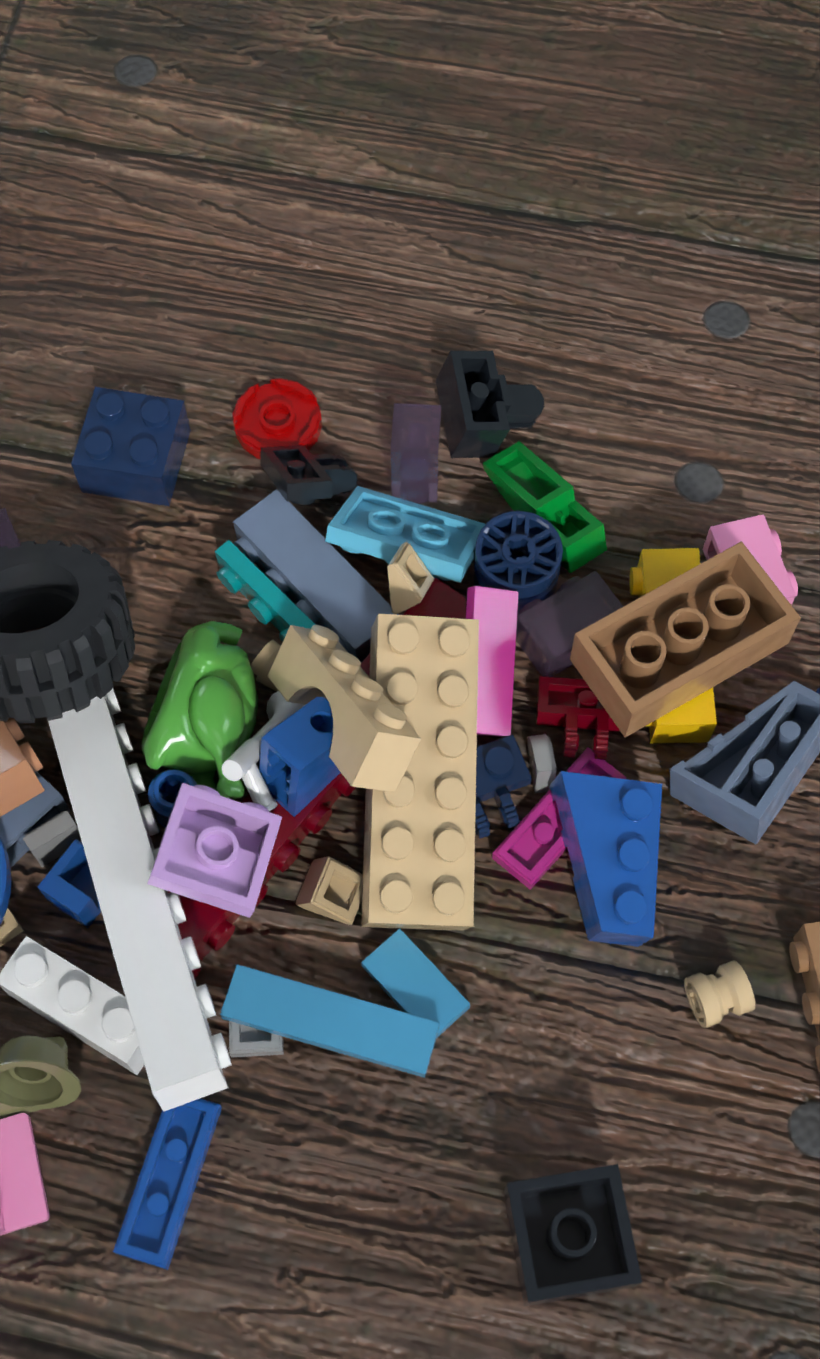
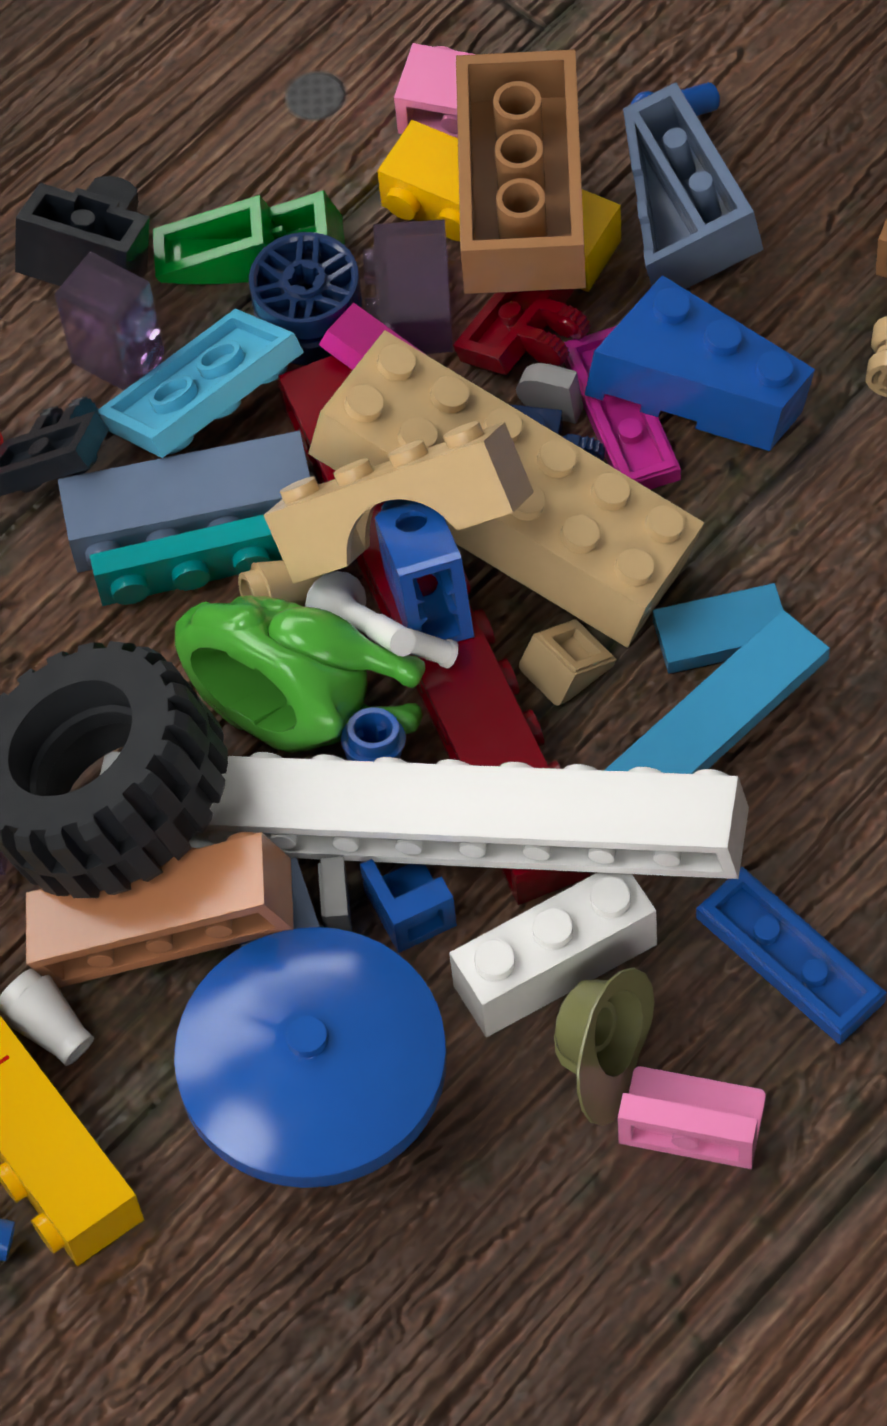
camera: 55 degrees left, 5 degrees down
lavender plate [147,783,282,918] -> none
tan slope [387,542,434,615] -> none

